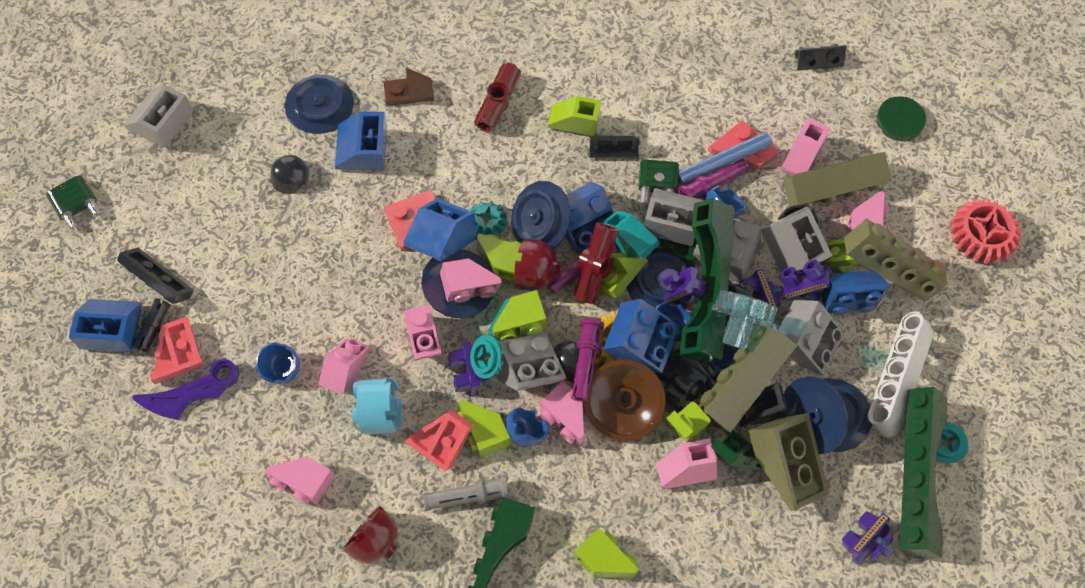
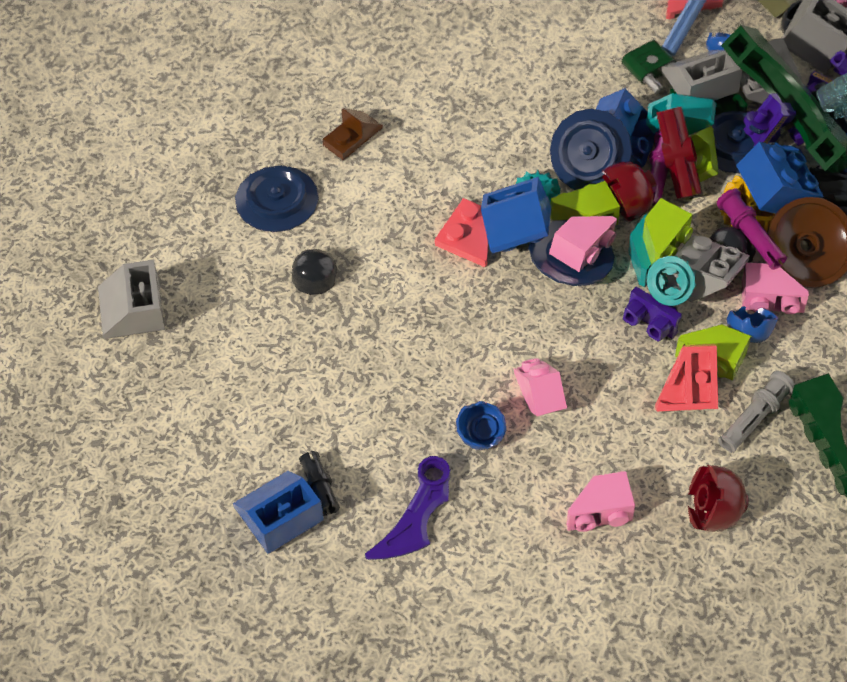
camera: 35 degrees left, 10 degrees down
dark green piece [46,175,101,230] -> none
black plate [117,247,194,304] -> none
coral wing [150,317,204,384] -> none
blue slope [335,111,387,170] -> none
medium azure brick [352,378,402,435] -> none
bright pink slope [404,305,442,361] -> none
dark red piece [474,62,521,133] -> none
lime slope [548,96,601,136] -> none
black hinge [589,134,640,158] -> none
magenta pin [678,158,749,199] -> none

